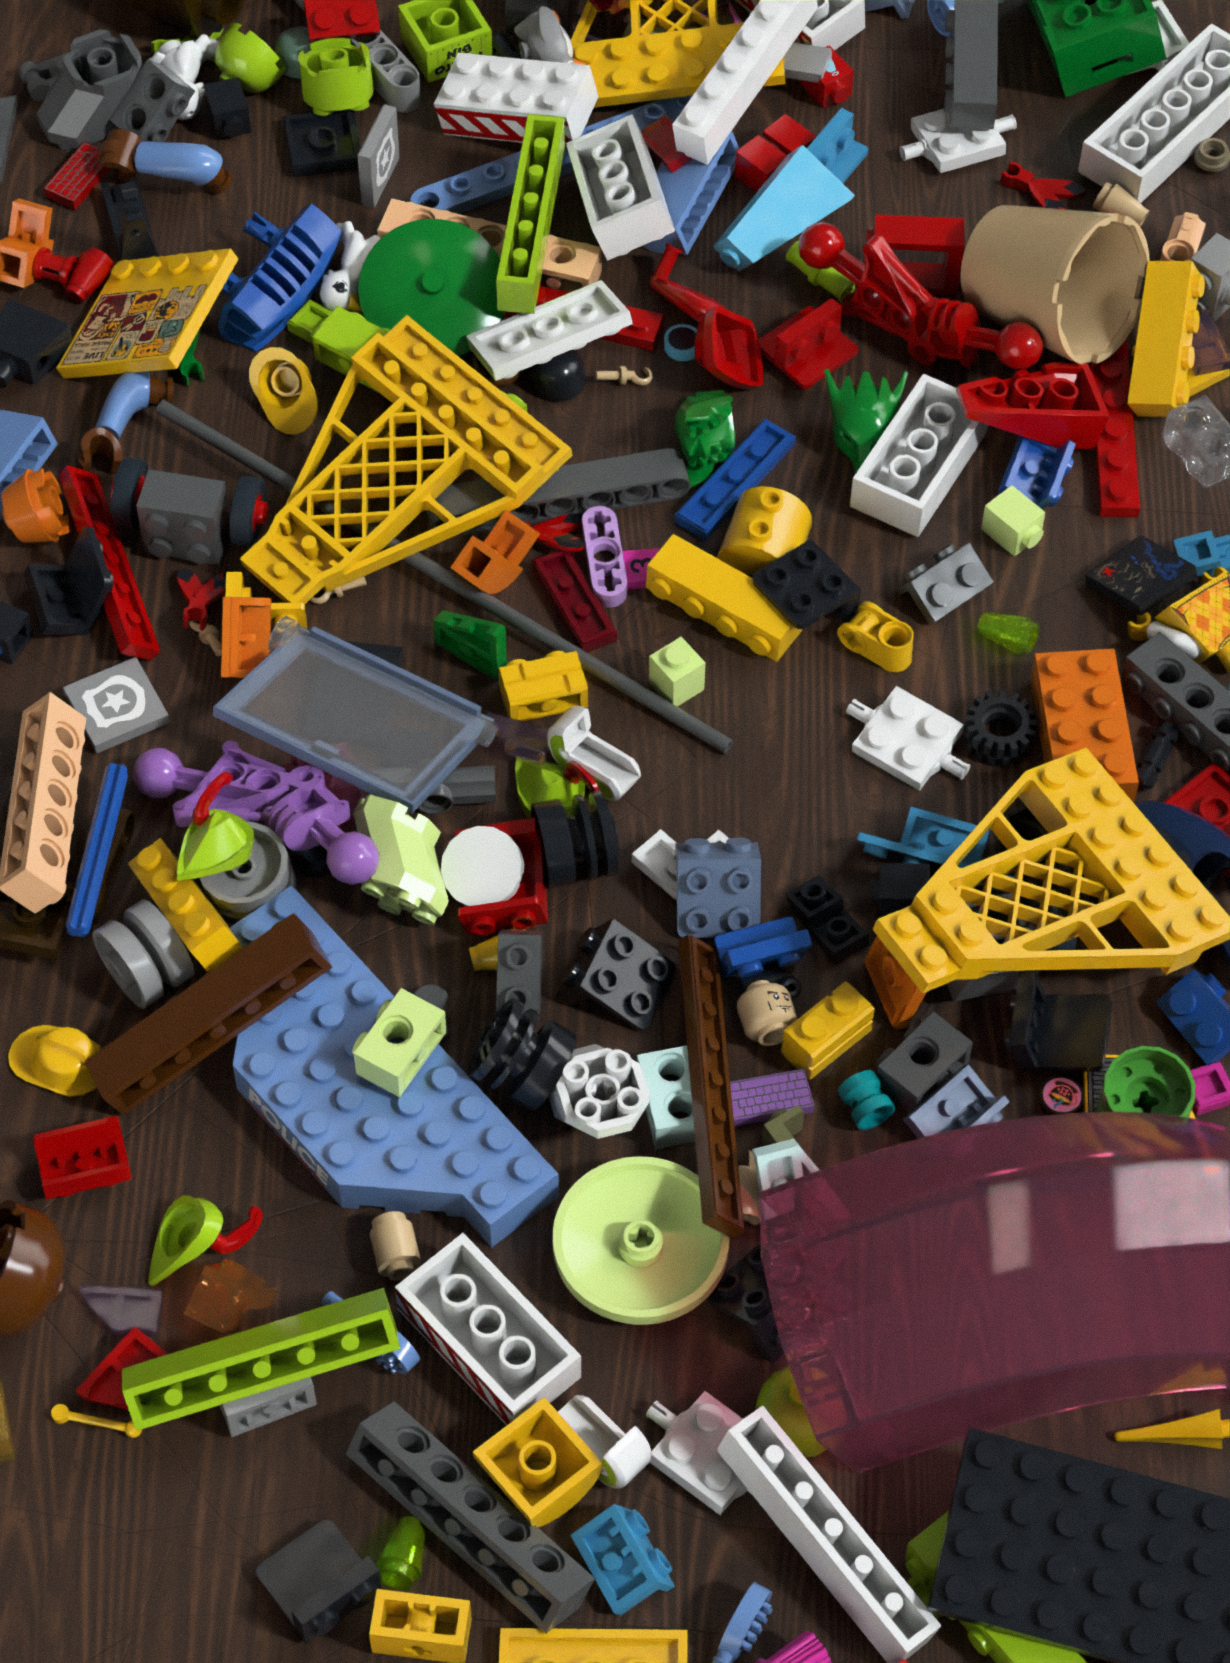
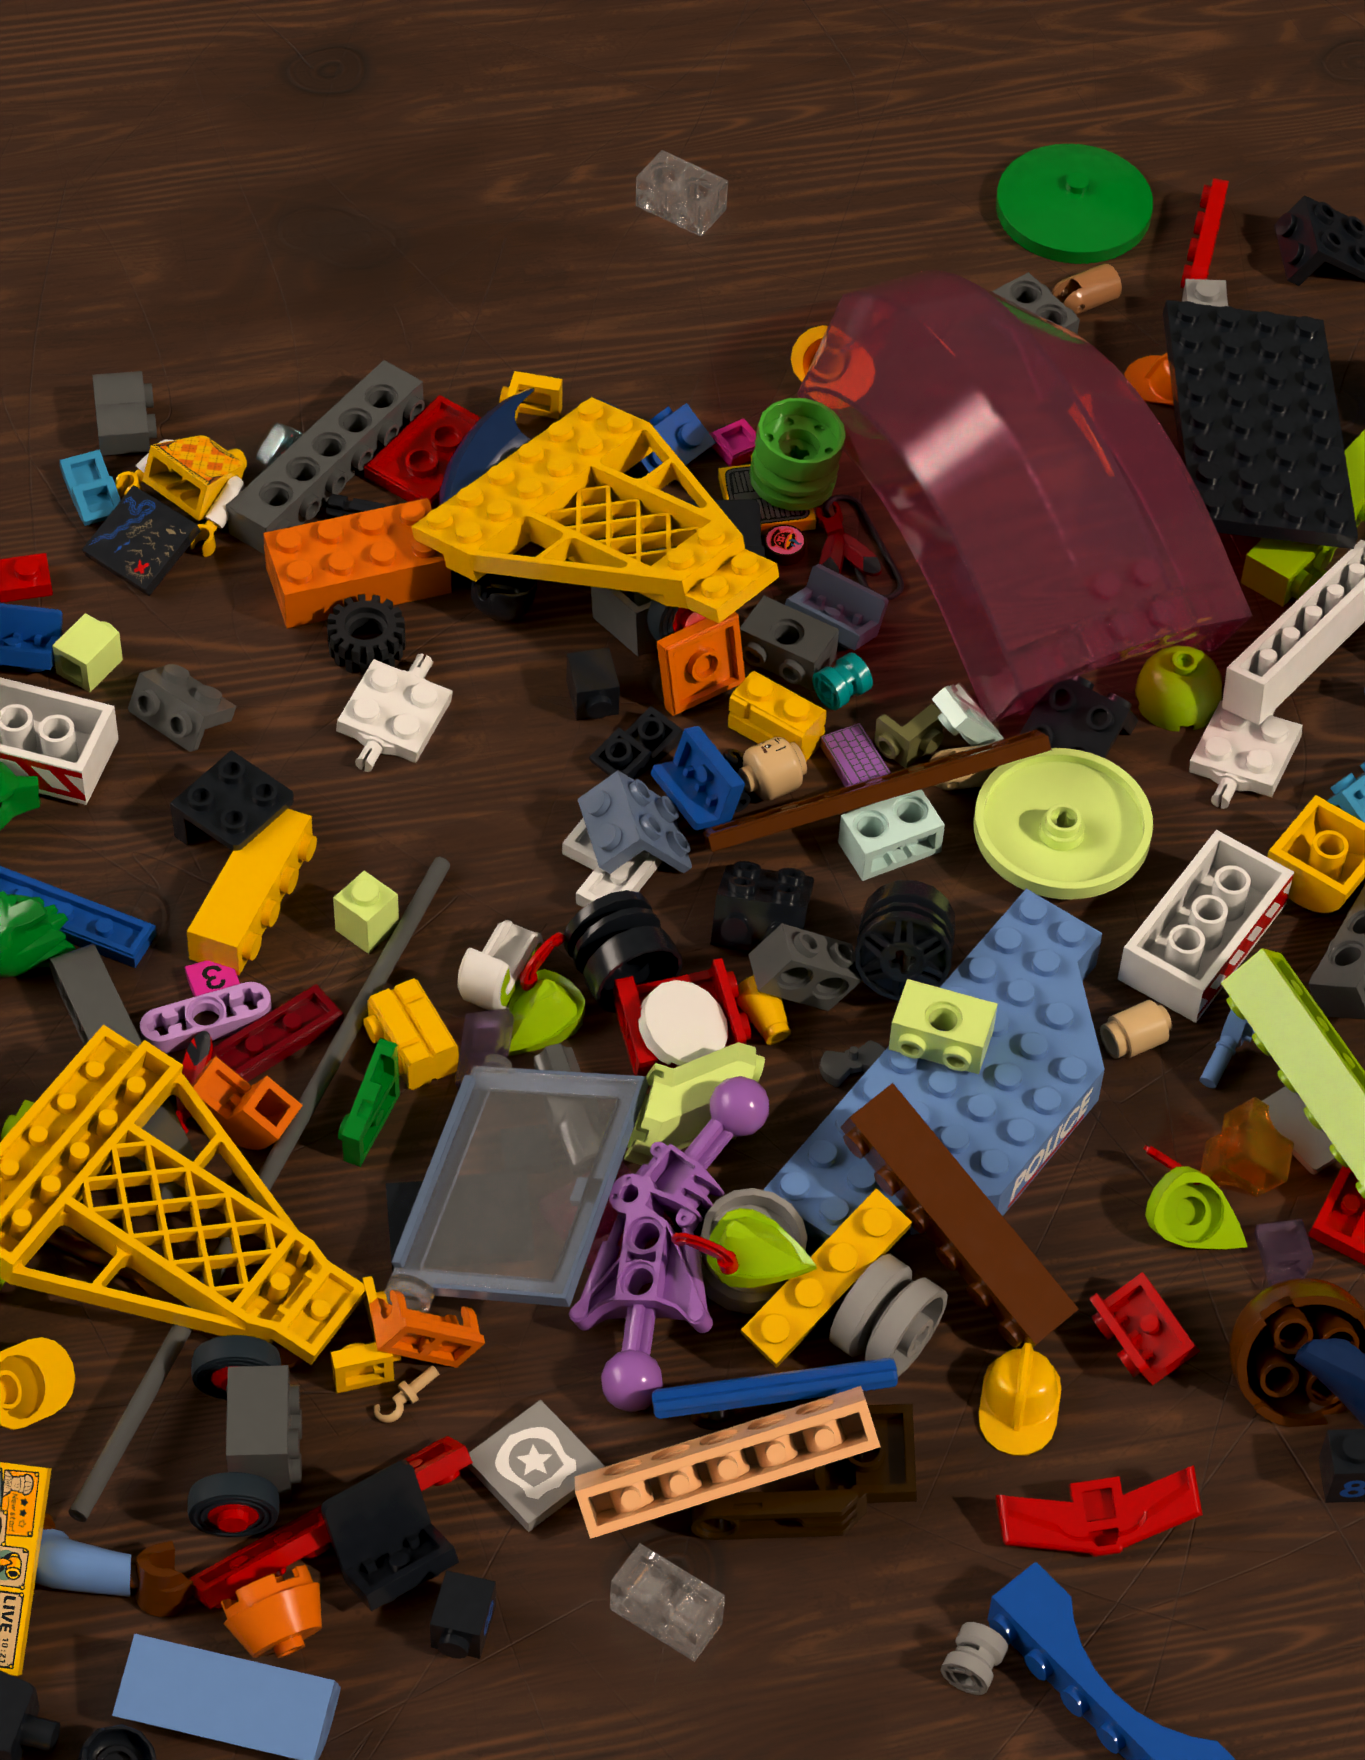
camera: 105 degrees left, 5 degrees down
red piece [176,568,226,631] -> none
white brick [548,1044,650,1139] -> none
white animal [558,1395,651,1489] -> none
yellow brick [717,486,812,575] -> none
yellow piece [837,601,914,672] -> none
dark azure bracket [856,806,1014,893] -> none
clear neon green cone [977,611,1039,654] -> none

